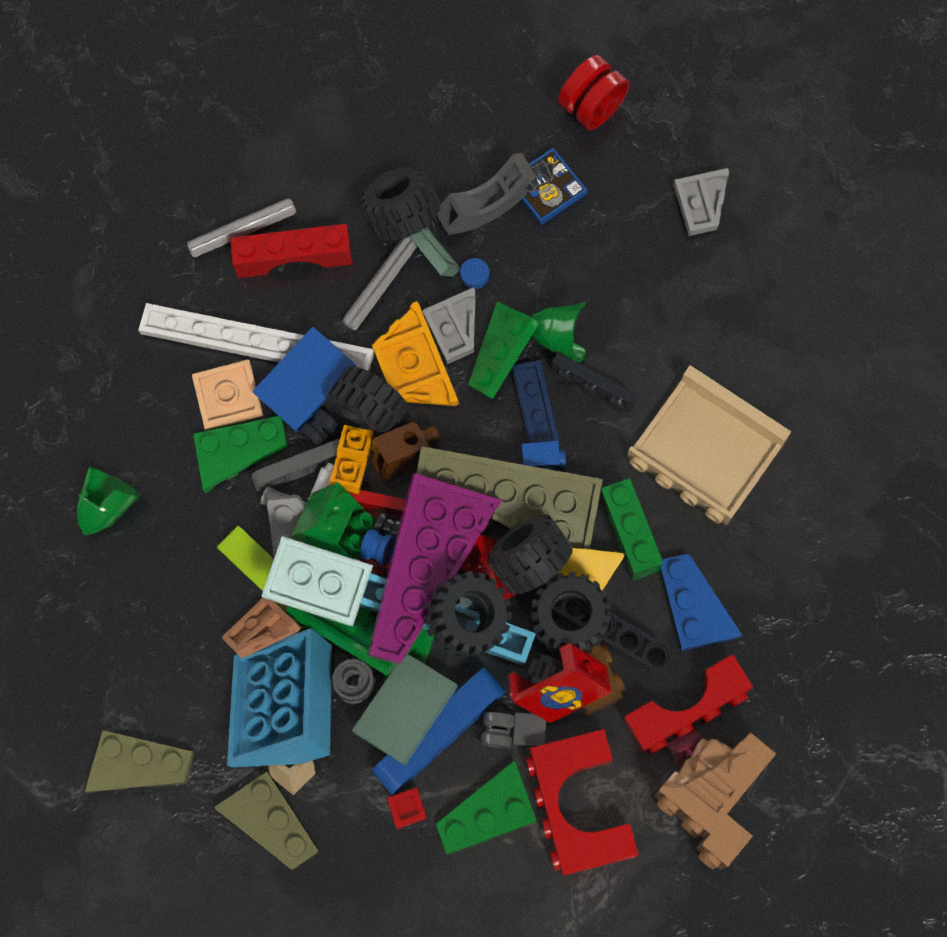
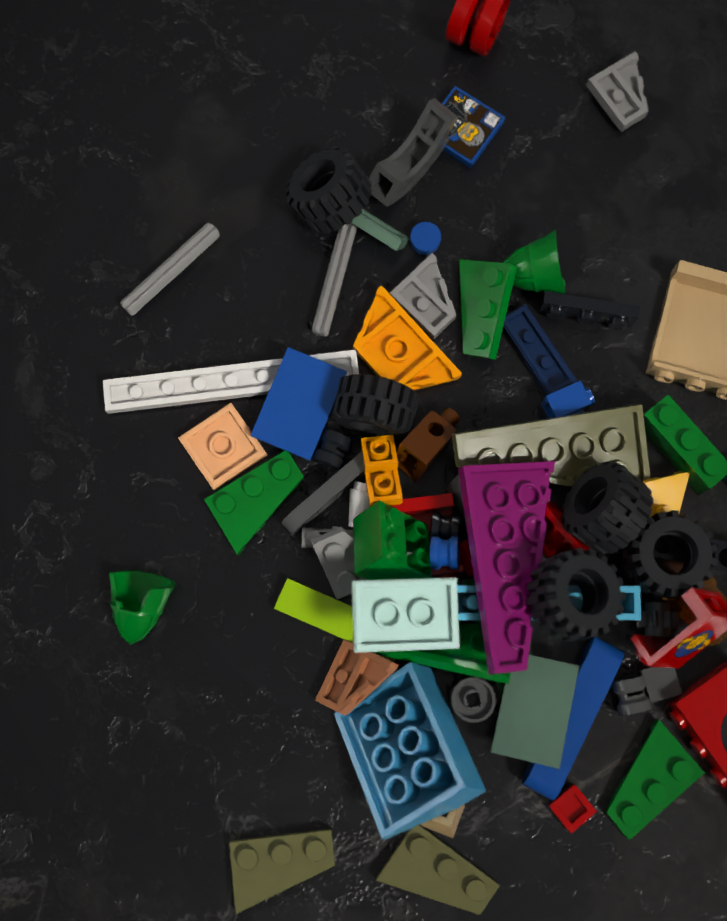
camera: 25 degrees left, 5 degrees up
red arch [230,224,353,278] -> none

